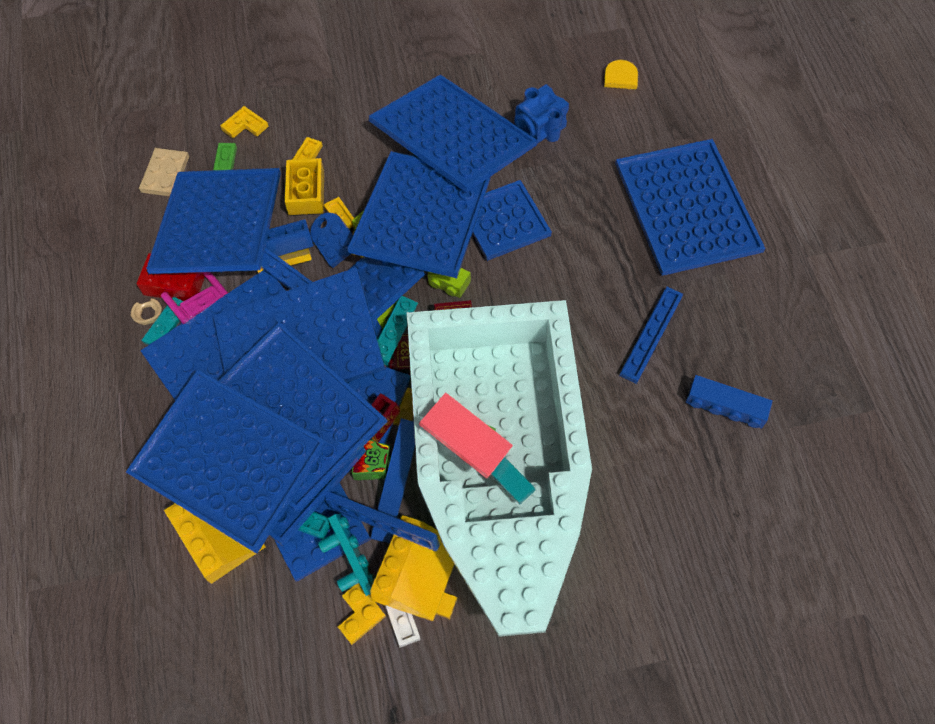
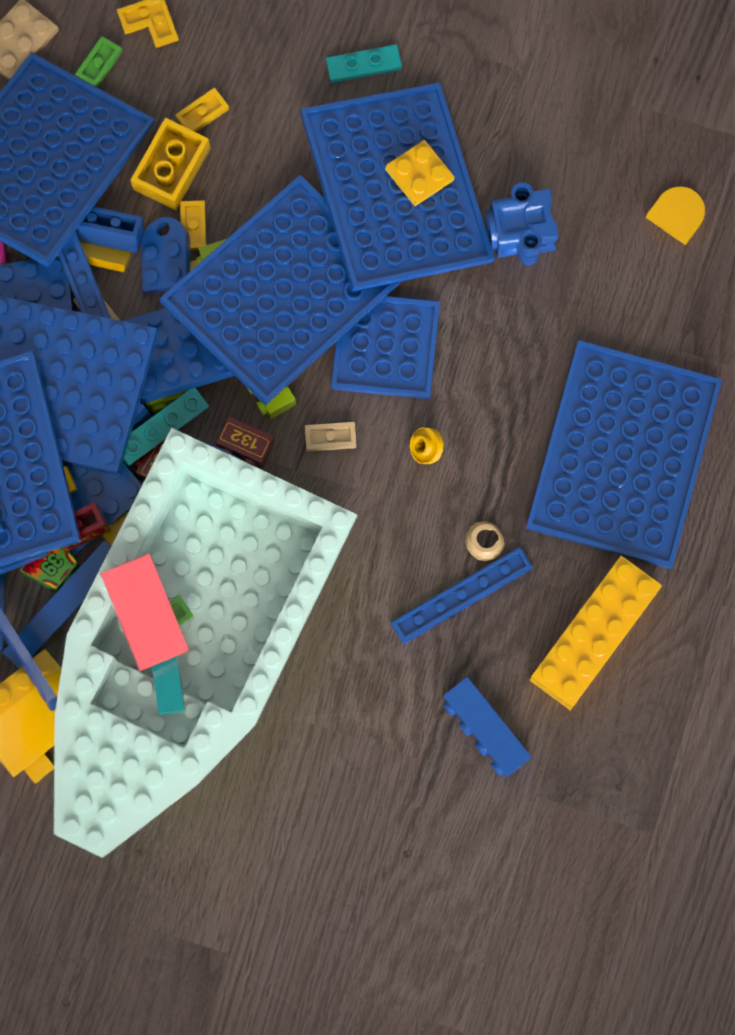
camera: 30 degrees right, 15 degrees up
none -> tan plate [305,422,356,452]
none -> teal plate [326,45,402,83]
none -> yellow plate [385,140,455,206]
none -> yellow plate [410,427,444,464]
none -> tan piece [465,521,505,561]
none -> yellow brick [530,556,662,711]

